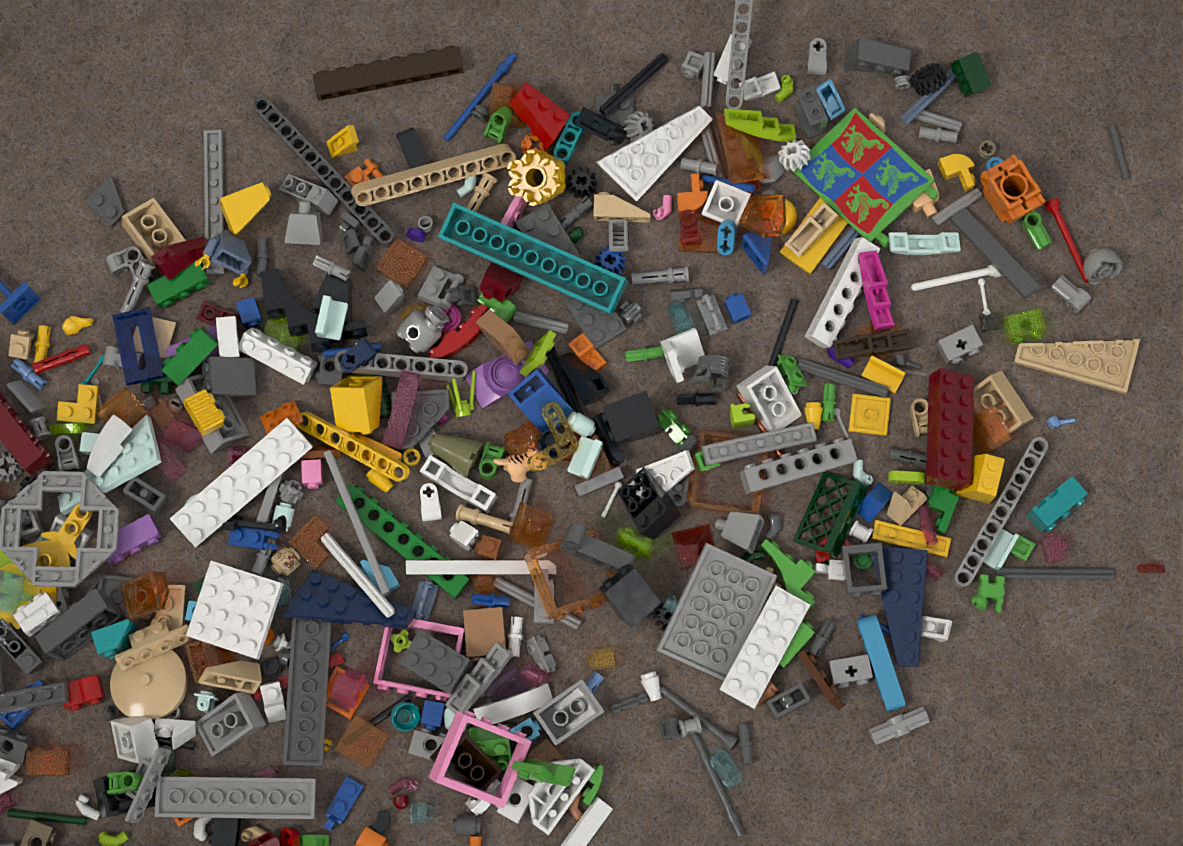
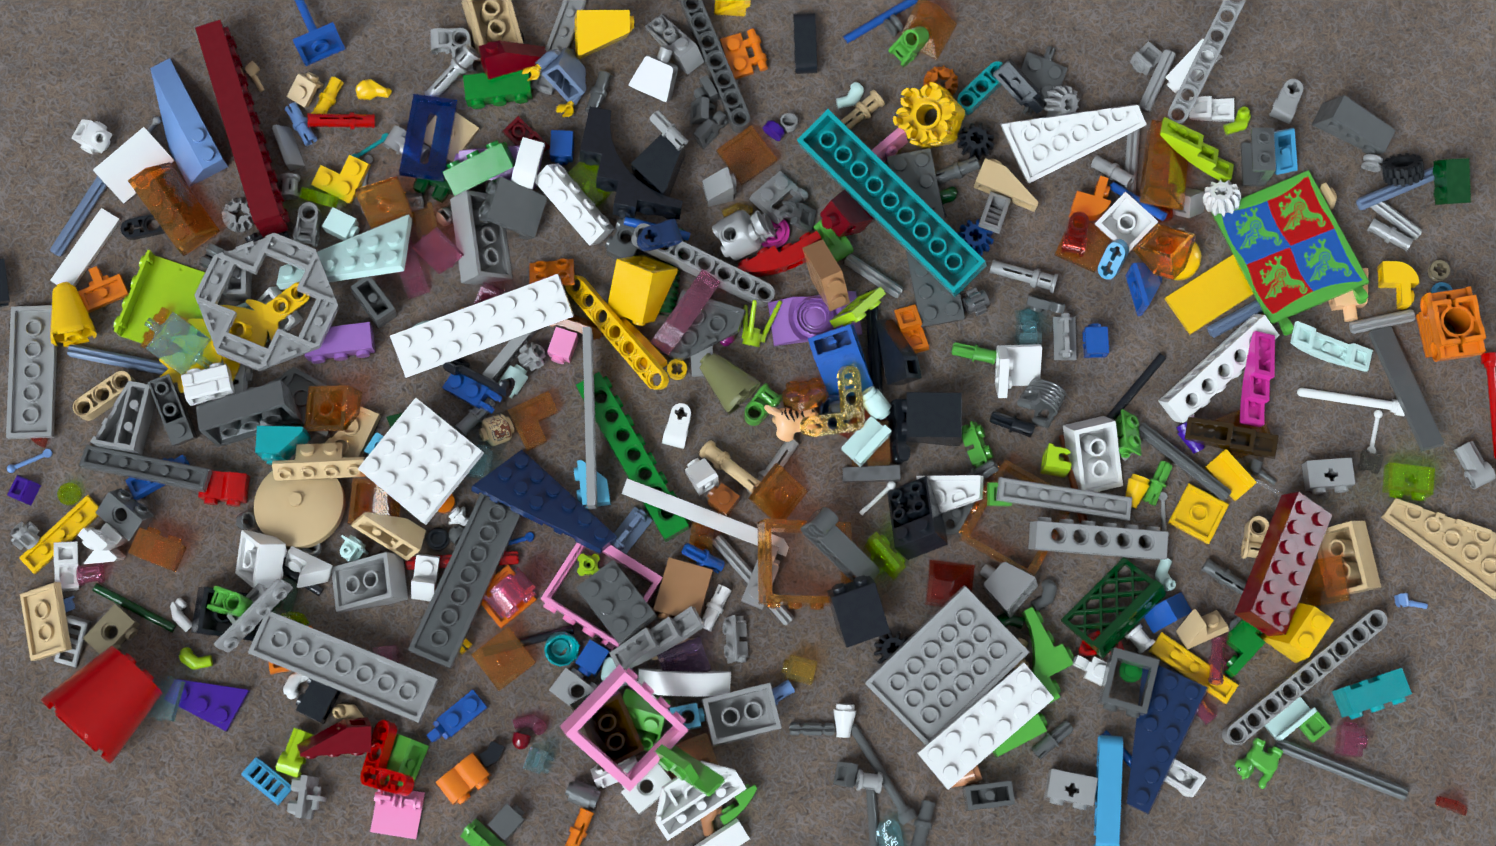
camera: 15 degrees right, 0 degrees up
white slope [87,414,132,478] -> none
yellow brick [183,389,225,436] -> none
light aqua panel [315,295,348,341] -> none
white axle [321,533,395,617] -> none
tan beam [351,144,516,206] -> none
yellow cone [365,469,394,493] -> none
white arch [420,455,498,514] -> none
red wedge [509,81,570,150] -> none
clear pink bush [520,663,547,687] -> none
black axle [599,53,668,116] -> none
bright pink arm [653,195,672,220] -> none
clear light blue plate [663,595,679,614] -> none
tan slope [785,202,840,257] -> none
reddish brown wing [797,650,845,710] -> none
lime beam [888,471,925,485] -> none
bright green piece [1021,211,1052,251] -> none

